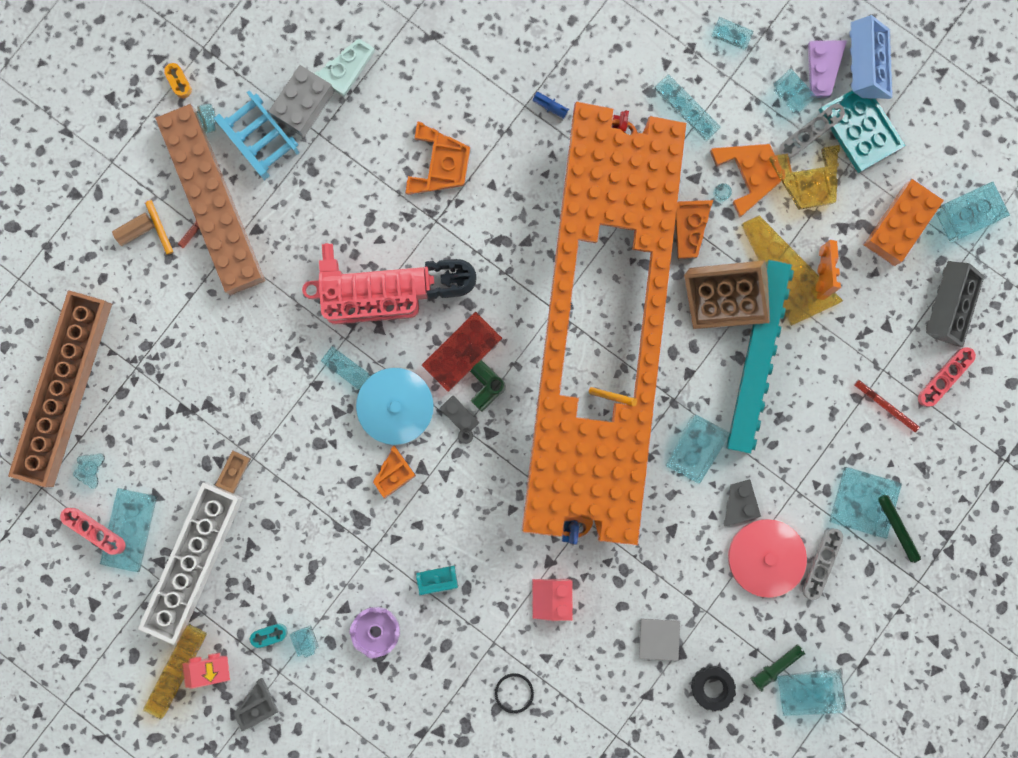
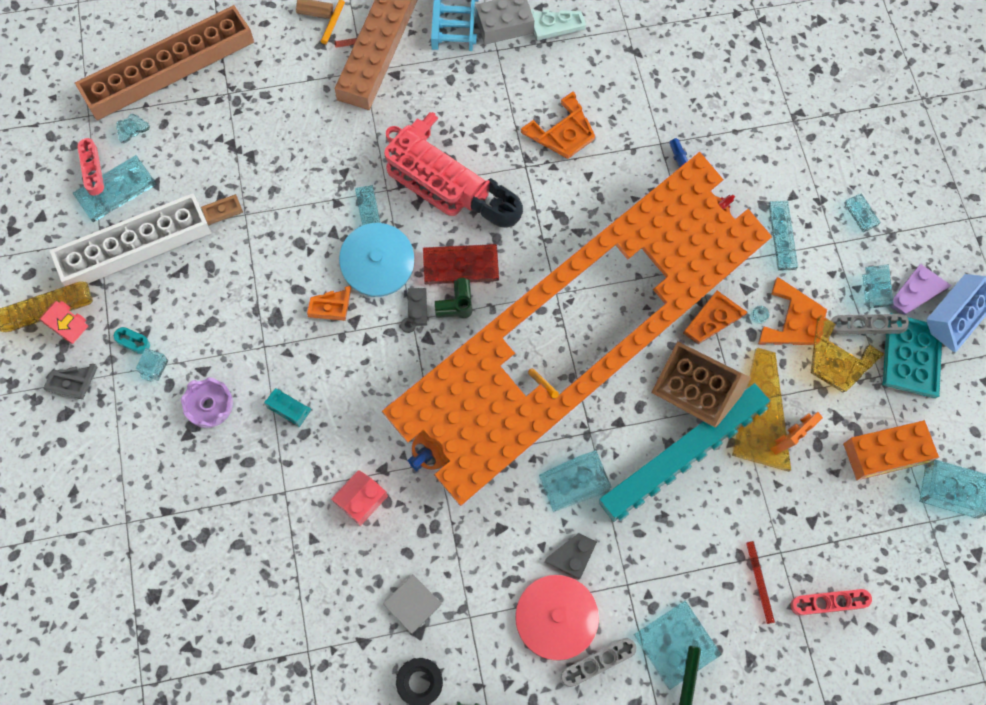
camera: 40 degrees right, 15 degrees down
black piece [495,673,534,714] -> none
dark grey slope [926,261,985,347] -> none

